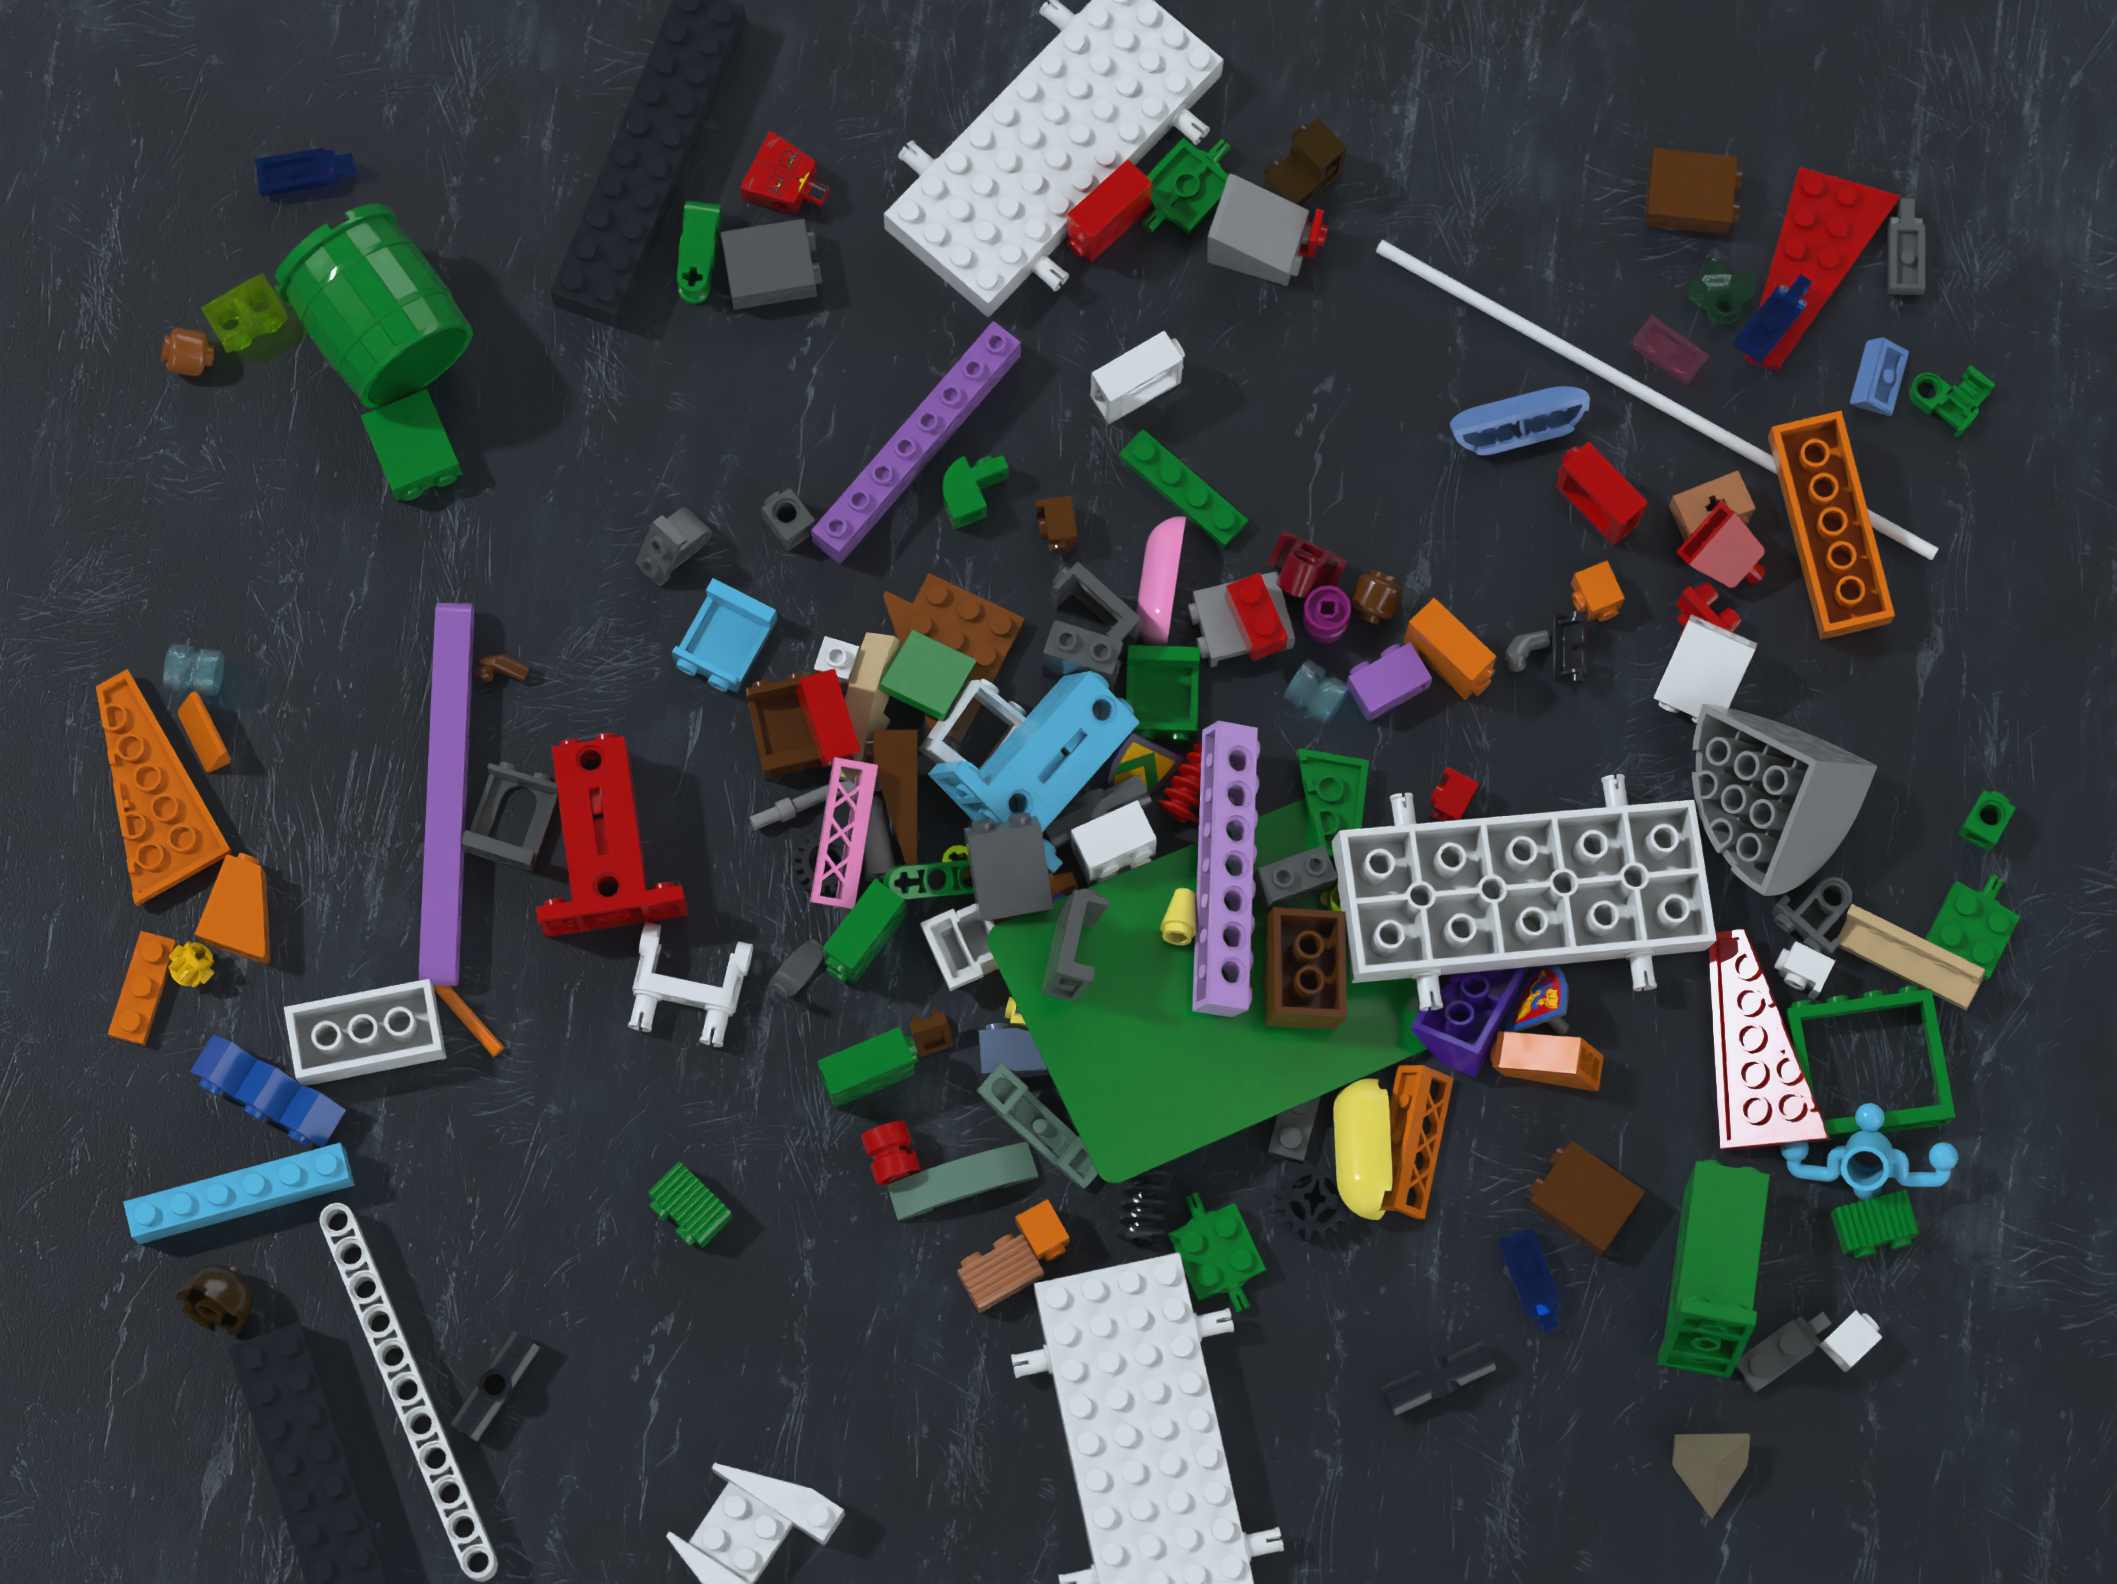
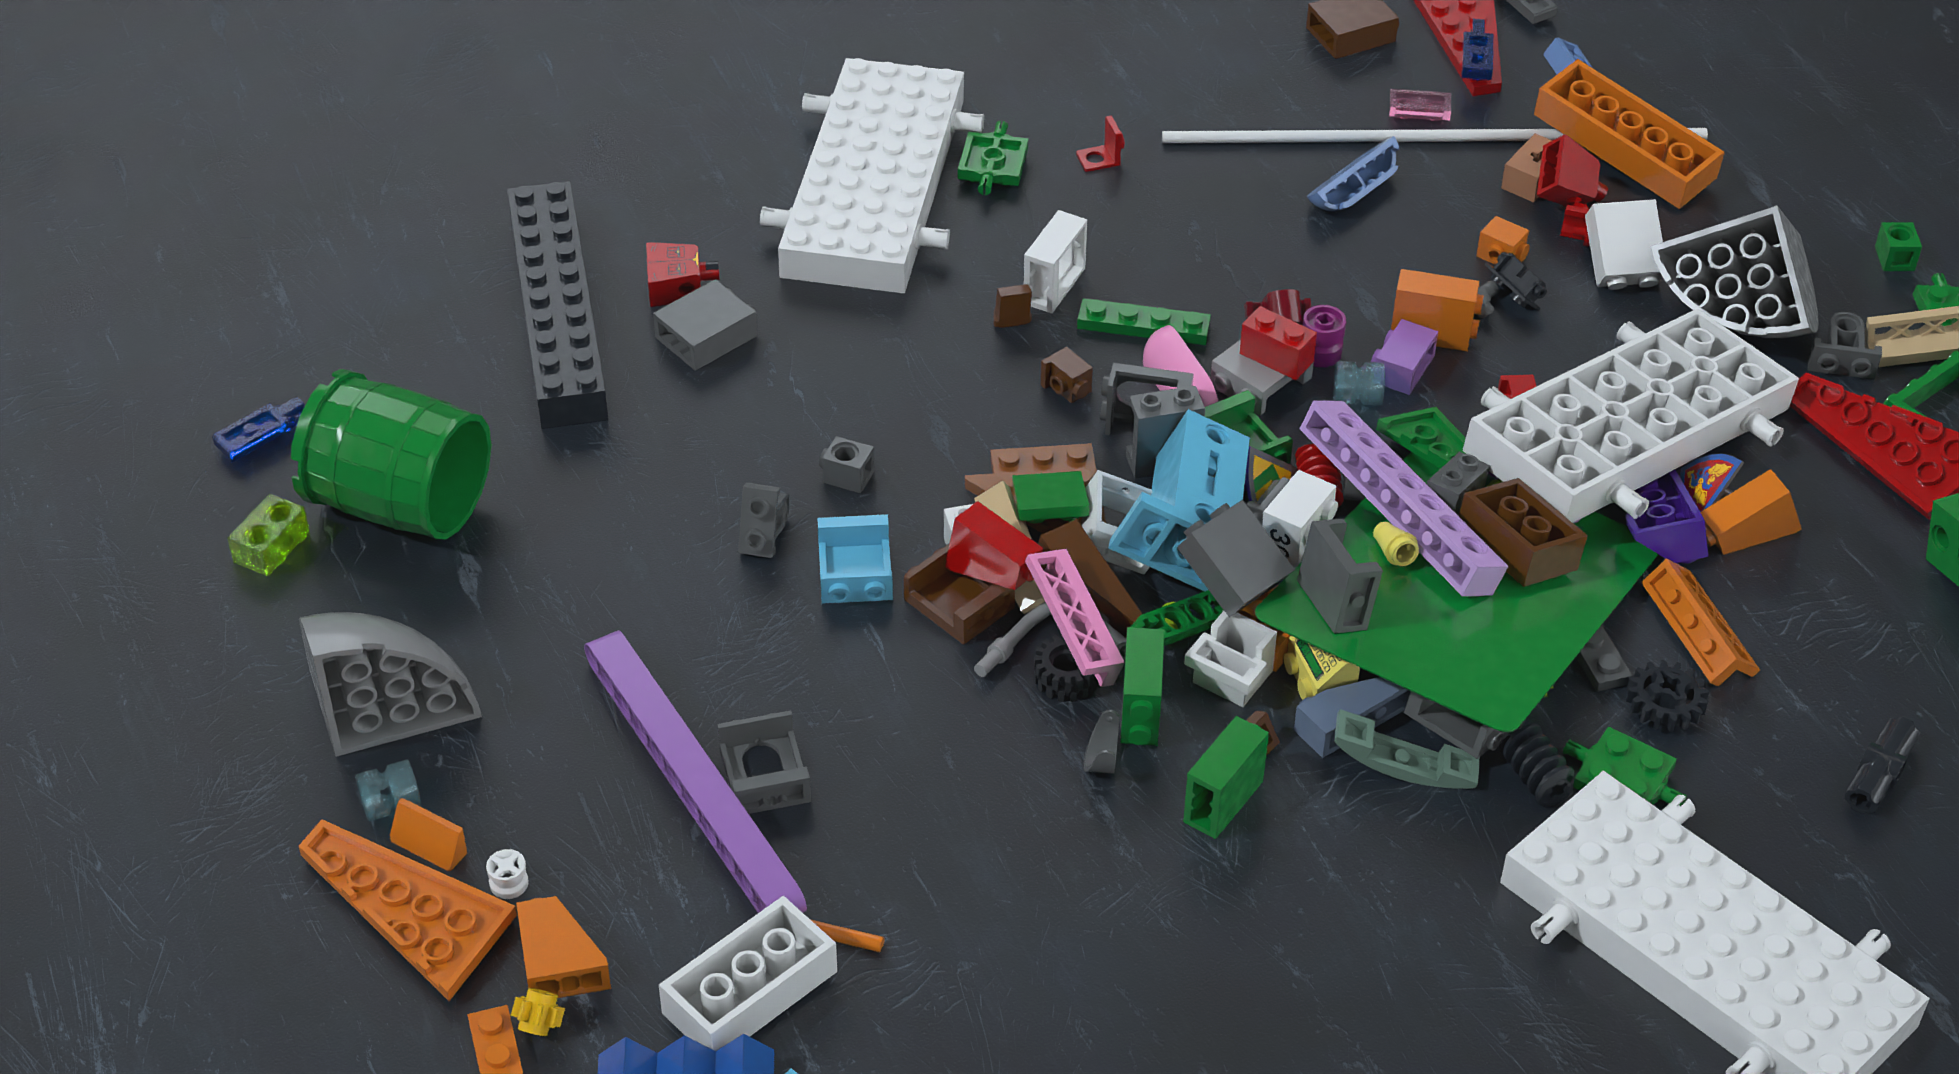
camera: 30 degrees left, 30 degrees down
dark orange head [161,328,214,377] -> none
green brick [361,389,462,501] -> none
reddish brown arm [474,654,530,683] -> none
red brick [536,733,688,937] -> none
white connector [628,922,753,1047] -> none
green brick [648,1161,733,1248] -> none
green piece [677,201,722,305] -> none
medium lavender brick [811,321,1021,564] -> none
red wheel [861,1121,921,1186] -> none
sand green slope [887,1142,1038,1221] -> none
green brick [943,455,1009,530] -> none
nougat brick [957,1233,1044,1313] -> none
orange brick [1015,1199,1069,1261] -> none
red brick [1066,159,1152,263] -> none
light grey slope [1207,173,1313,286] -> none
dark brown brick [1263,118,1347,208] -> none
light yellow brick [1333,1078,1393,1220] -> none
reddish brown head [1350,570,1403,625] -> none
clear blue hinge [1497,1228,1560,1335] -> none
reddish brown brick [1527,1141,1645,1257] -> none
red window [1555,442,1648,547] -> none
clear green plate [1686,258,1755,325] -> none
white brick [1774,941,1835,1000] -> none
green piece [1909,365,1996,437] -> none
none -> light grey brick [299,612,482,757]
none -> white wheel [486,849,529,899]
none -> reddish brown tile [993,284,1032,327]

